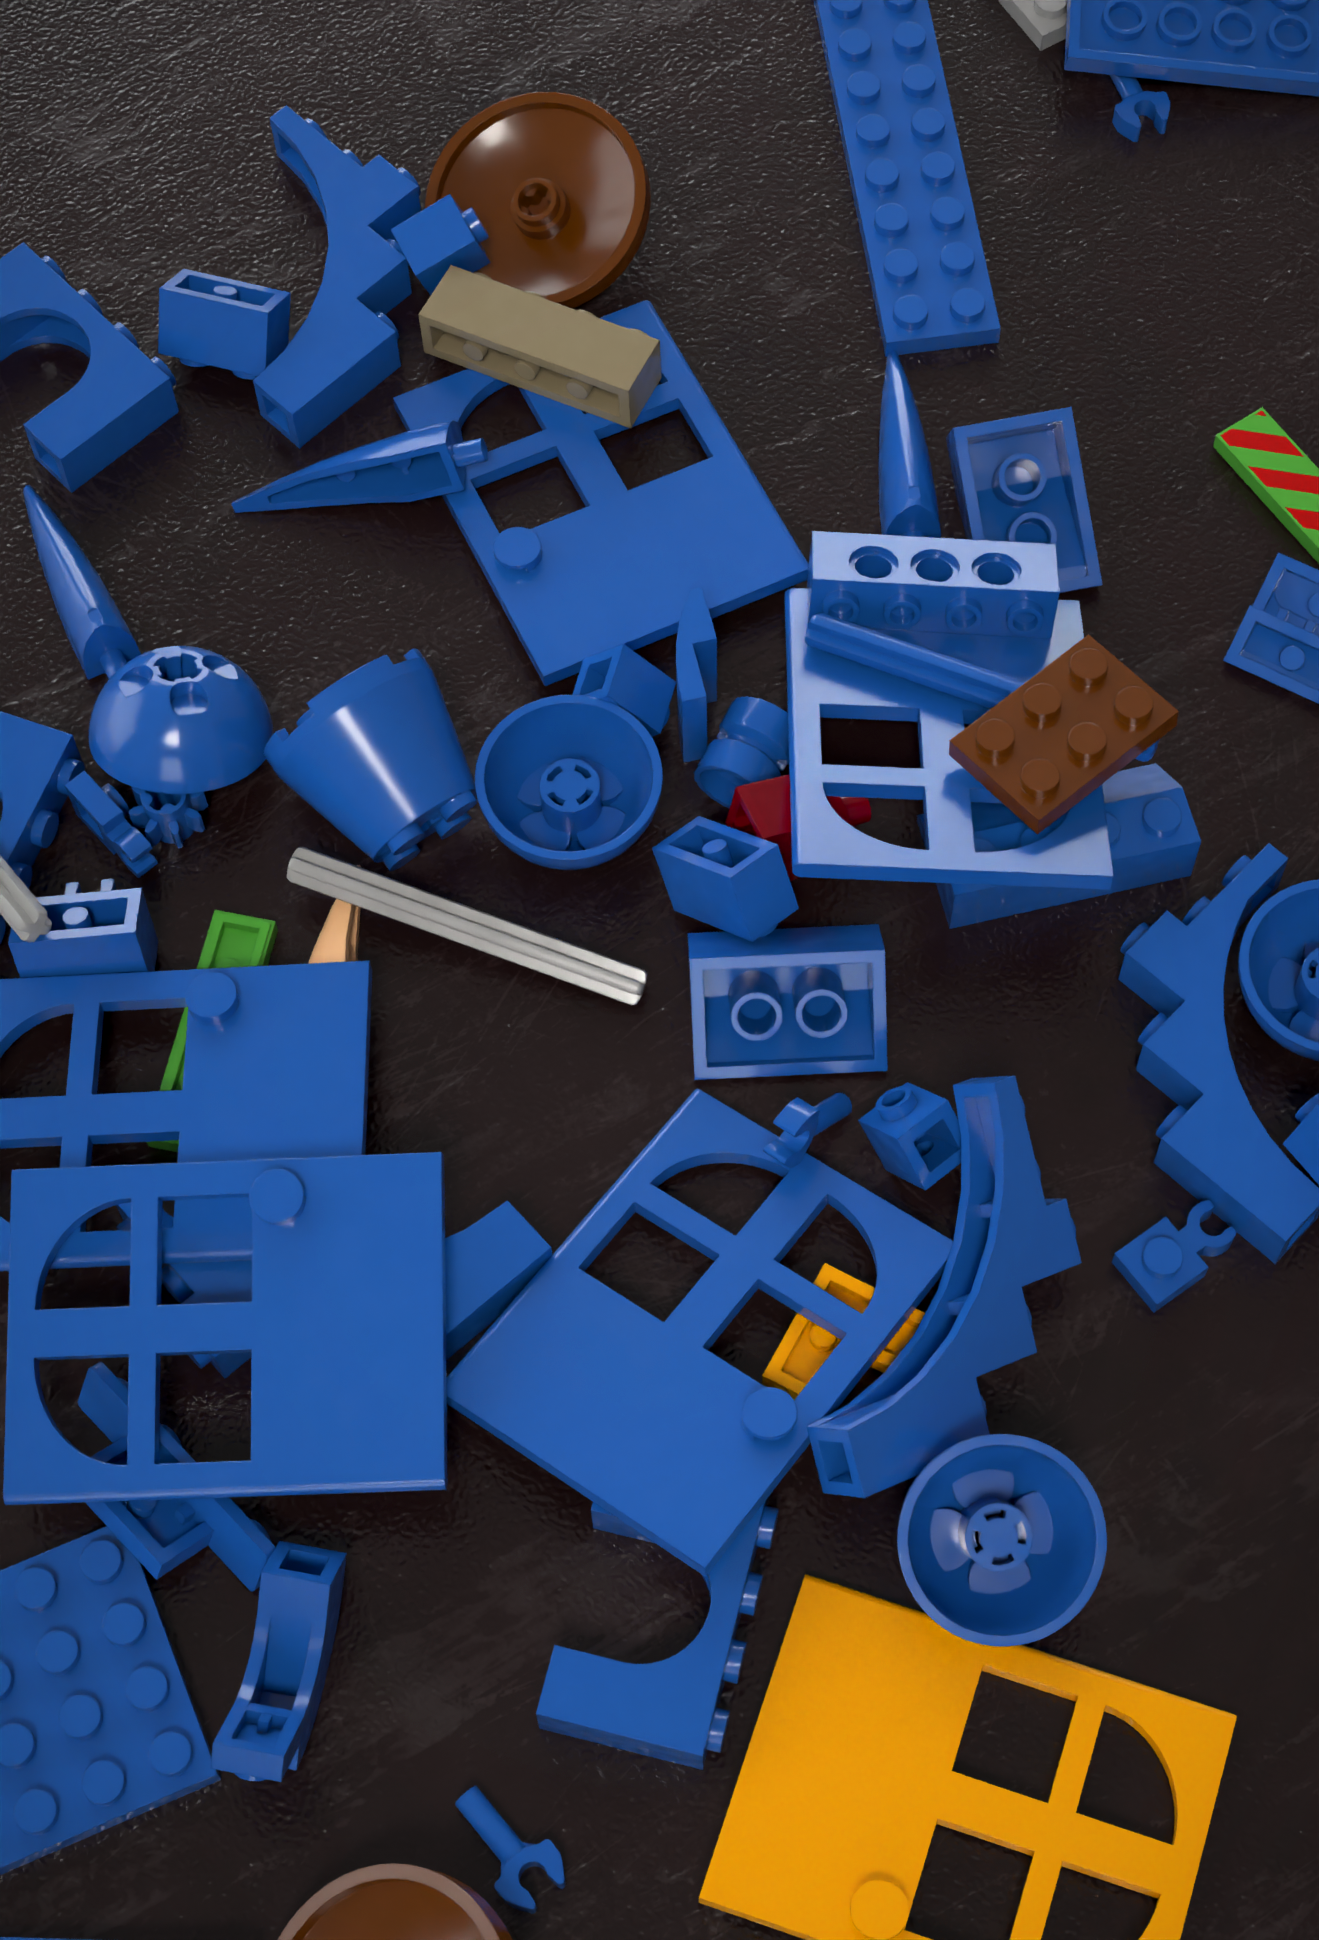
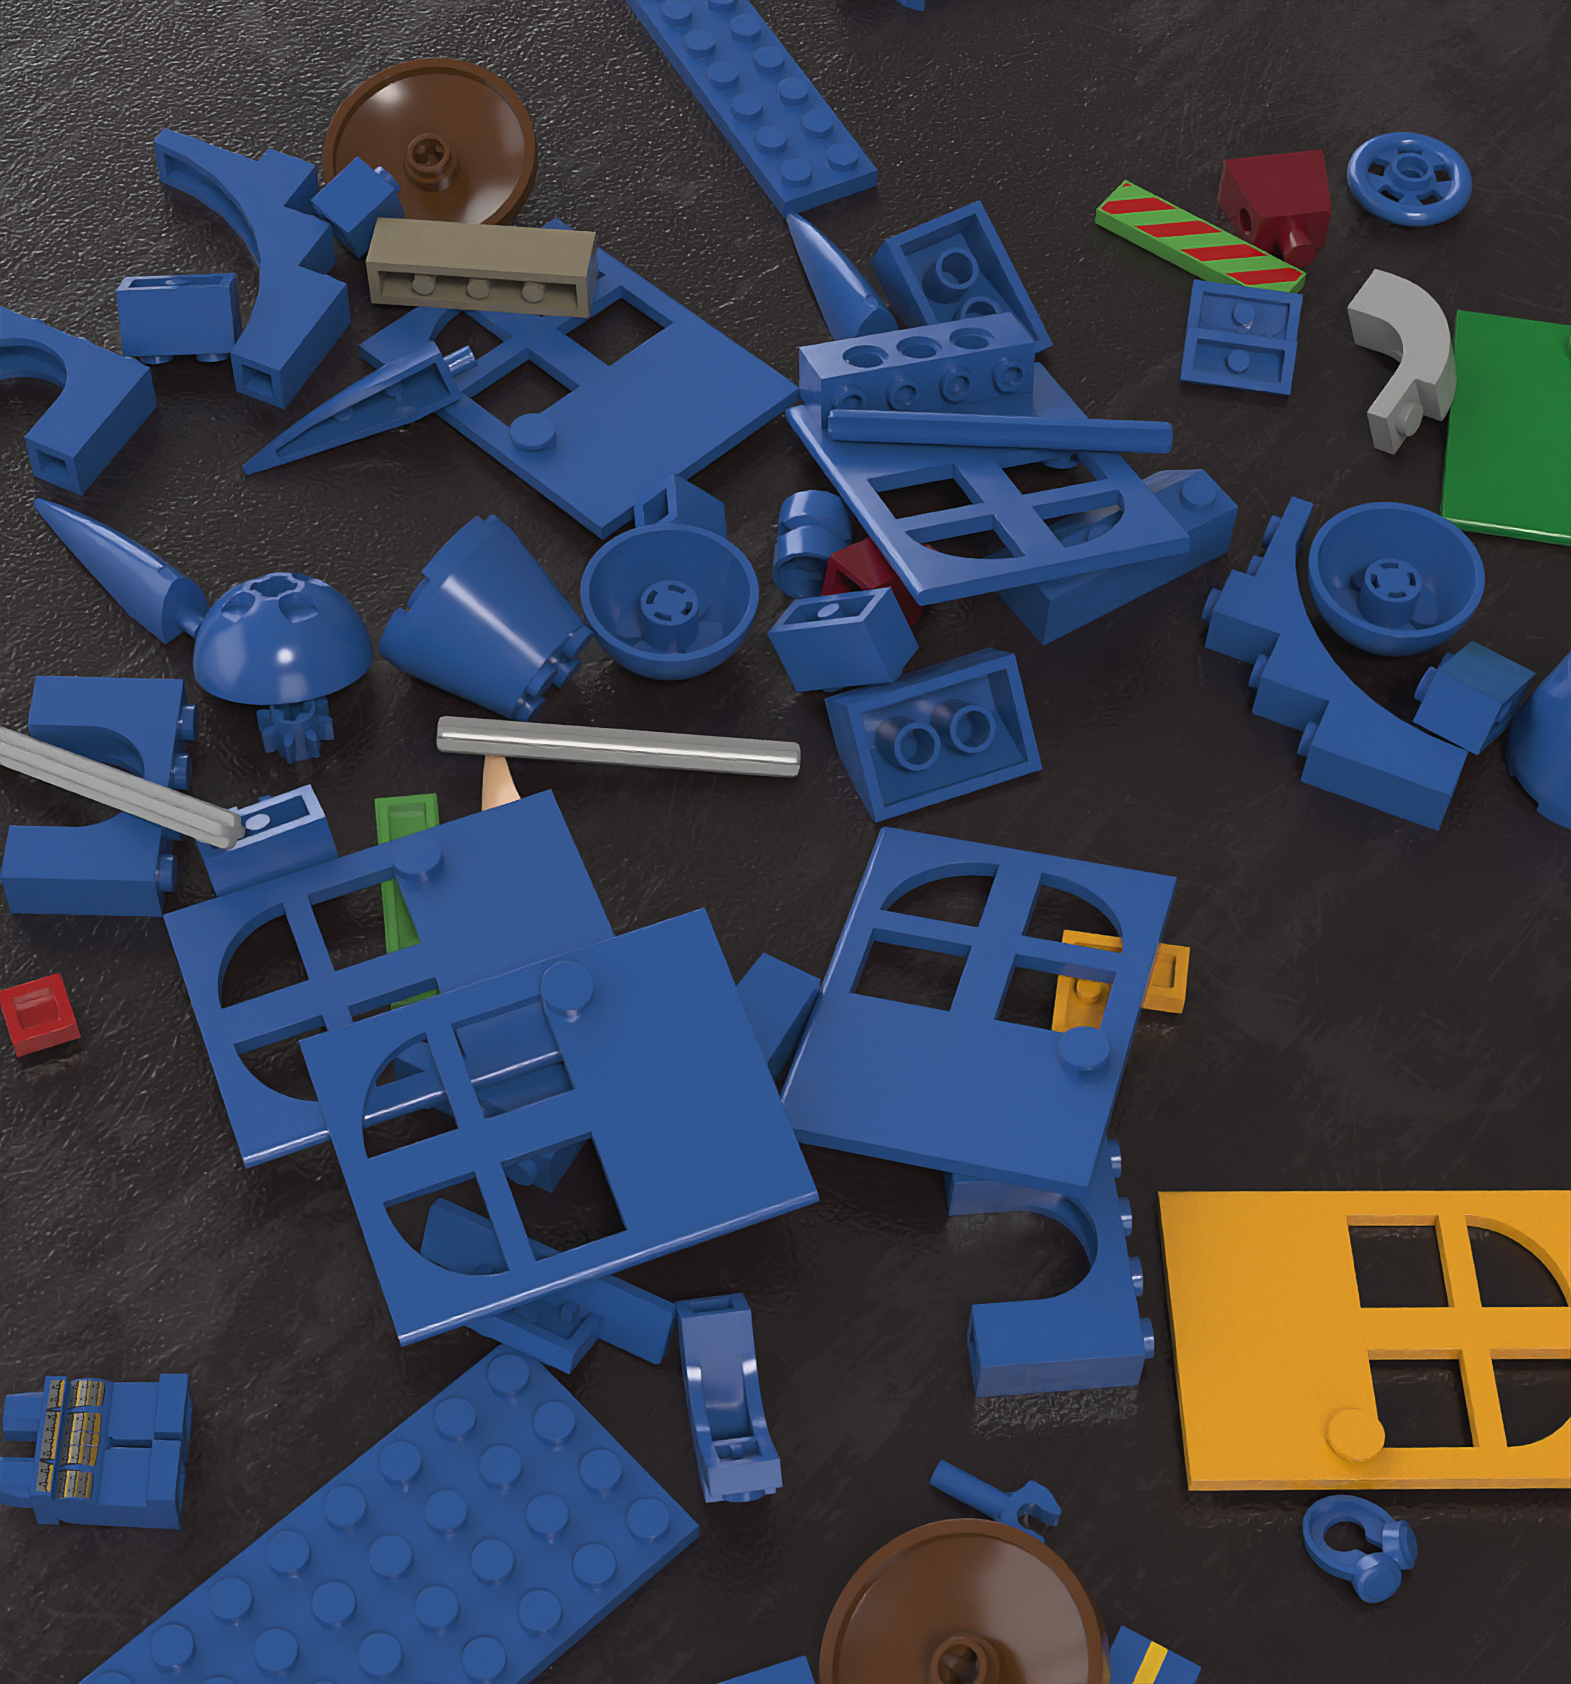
camera: 25 degrees left, 10 degrees down
blue plate [65,771,158,878] -> none
blue slope [676,586,717,763] -> none
blue bar [763,1093,852,1168] -> none
blue arch [807,1075,1082,1498] -> none
blue brick [858,1082,961,1191] -> none
blue piece [897,1434,1107,1647] -> none
reddish brown plate [949,634,1179,835] -> none
blue plate [1112,1200,1237,1313] -> none

